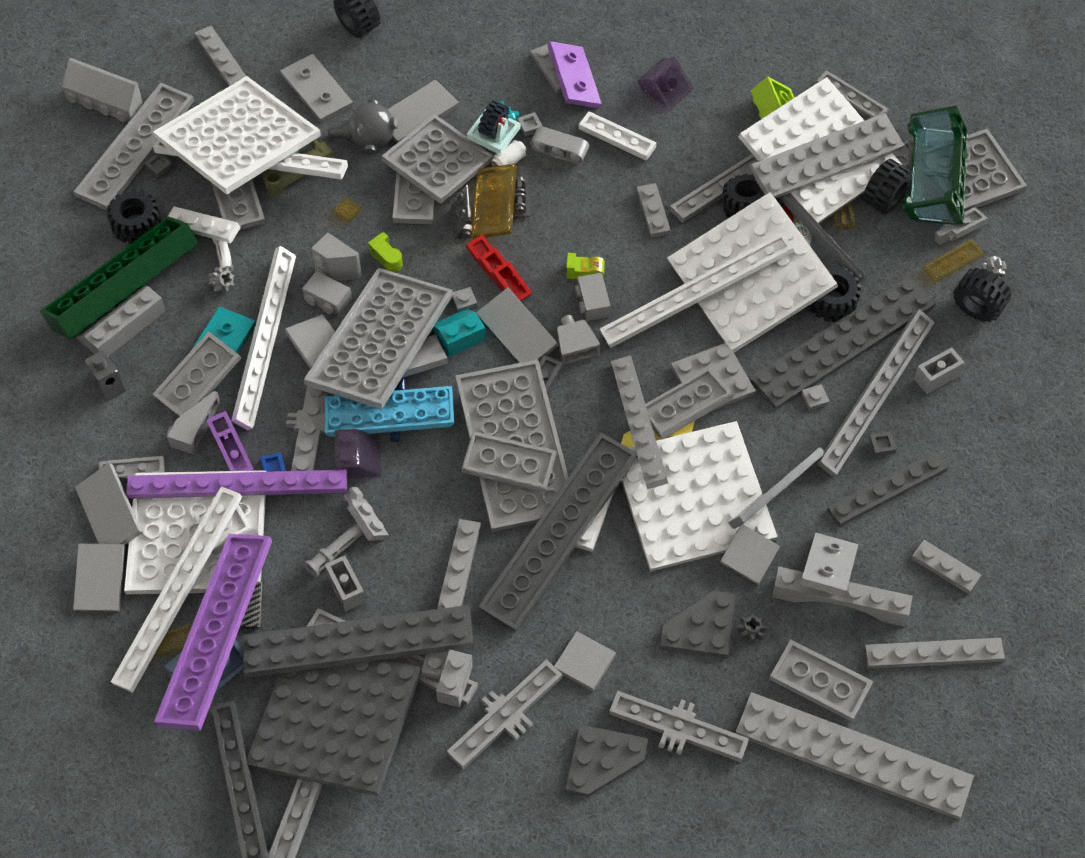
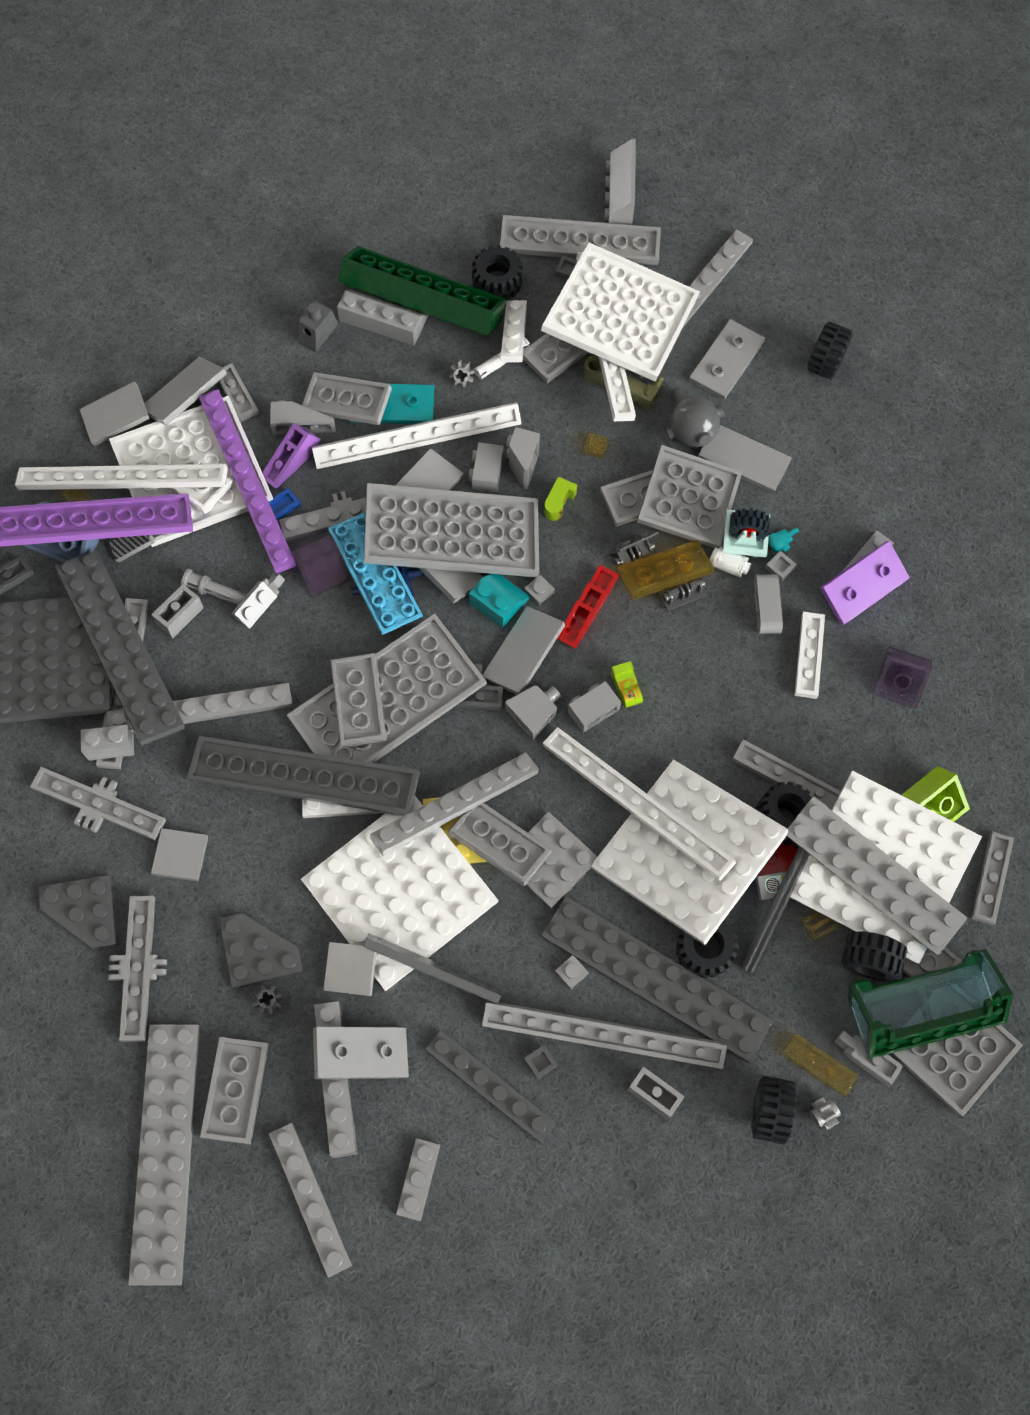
camera: 65 degrees right, 10 degrees up
light grey plate [637,183,671,238] -> none

